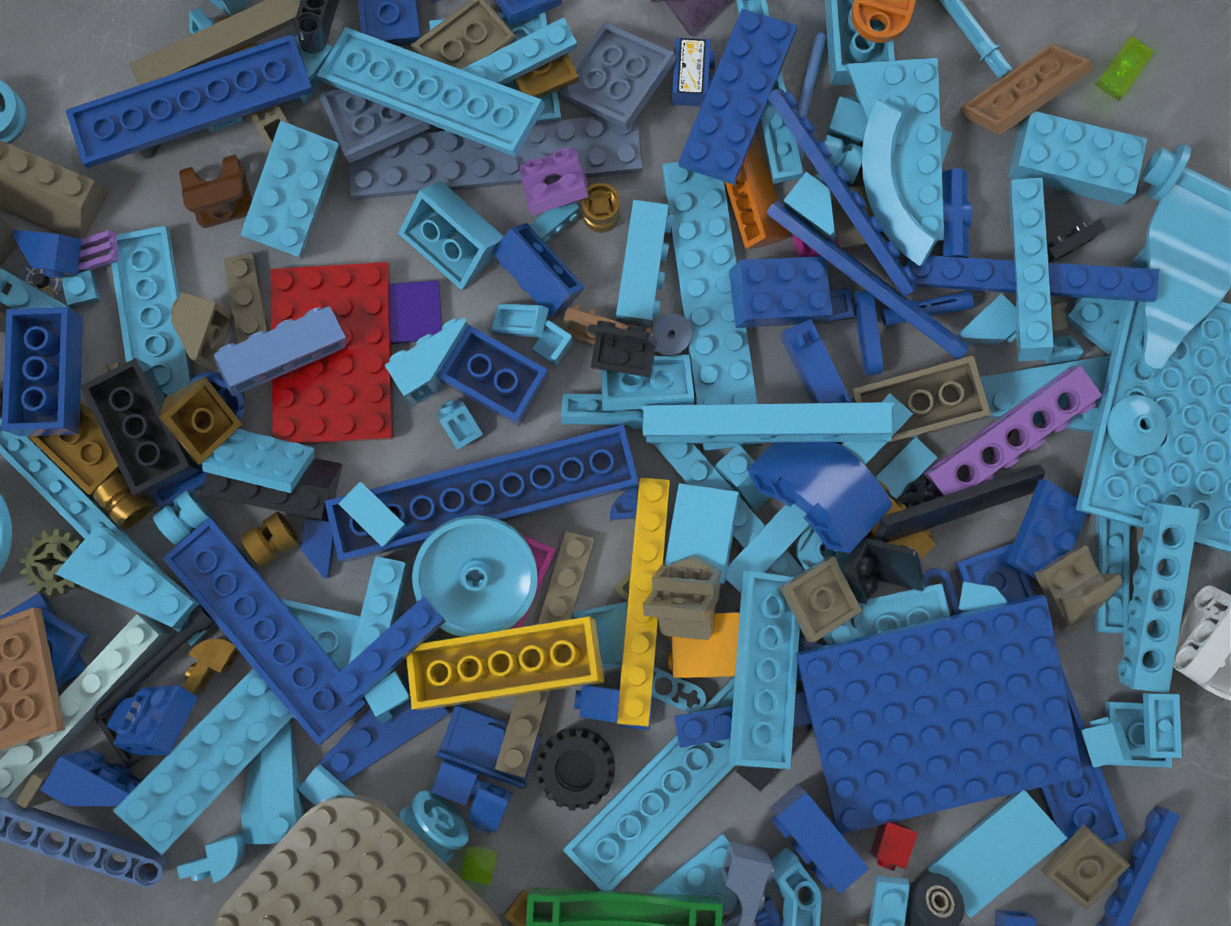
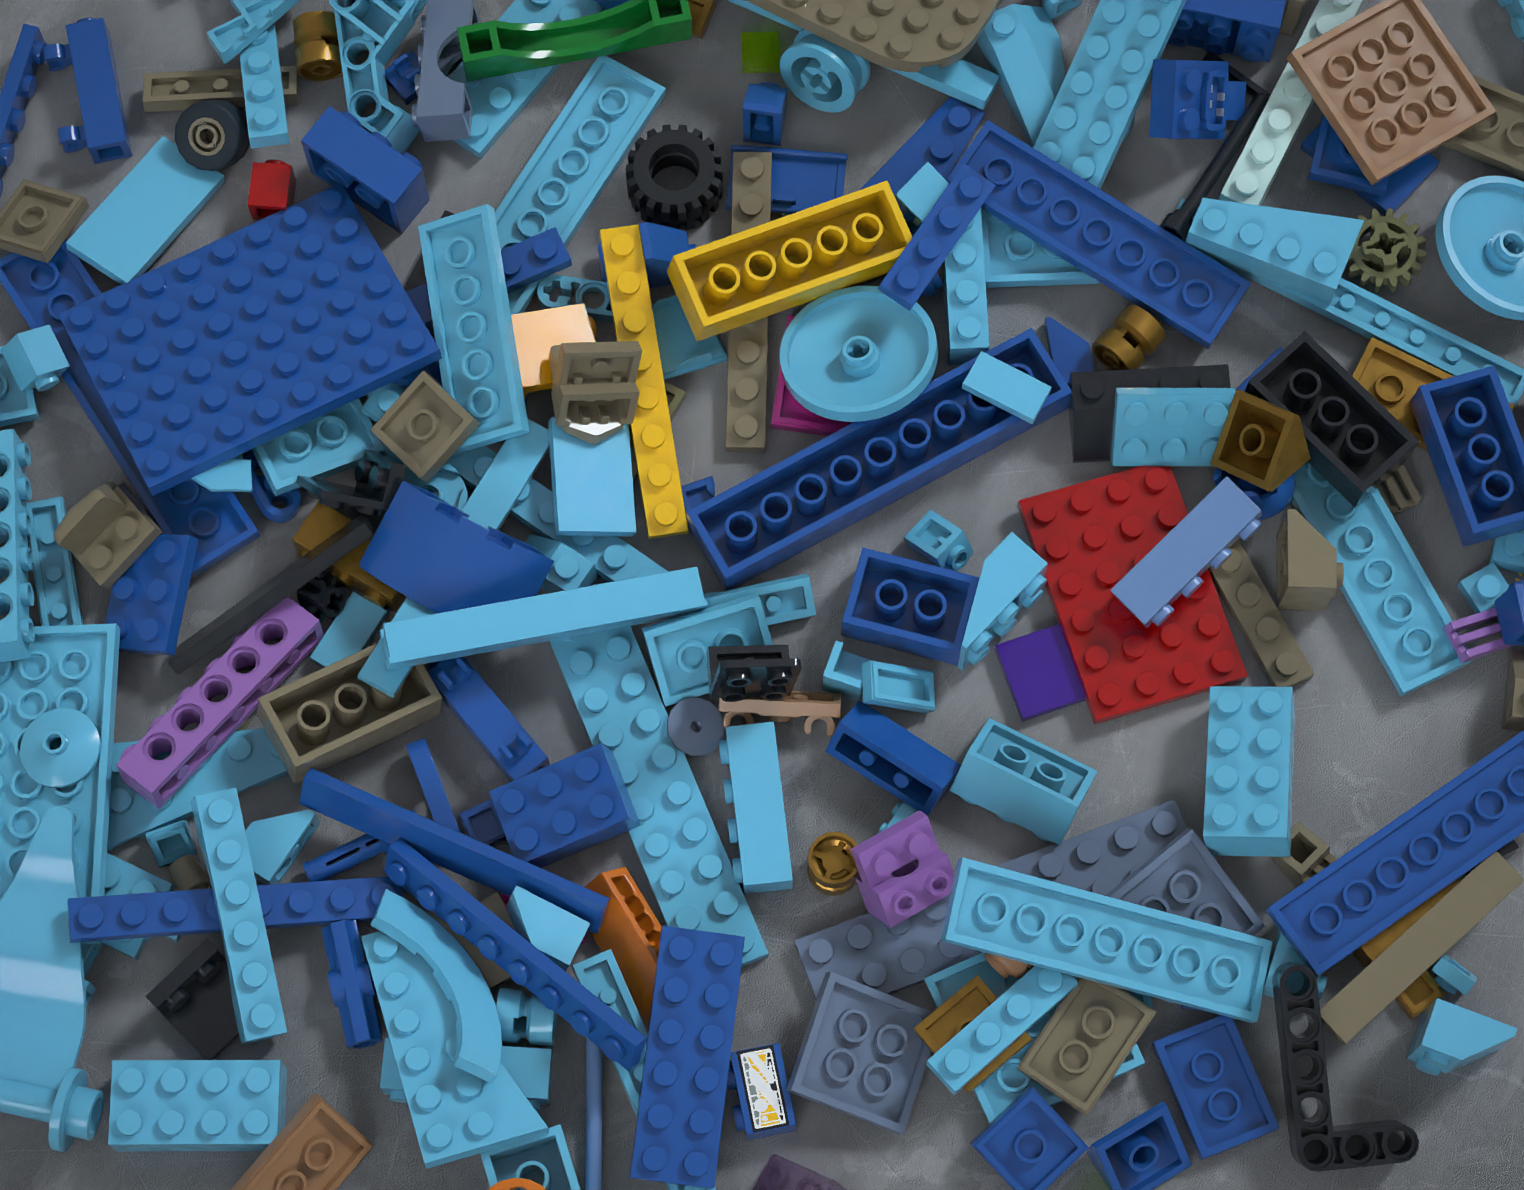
camera: 165 degrees right, 10 degrees down
pearl gold wheel [93,472,154,530] -> none
medium azure wheel [153,489,214,546] -> none
reddish brown piece [179,154,253,228] -> none
pearl gold brick [182,638,240,694] -> none
blue brick [431,760,483,806] -> none

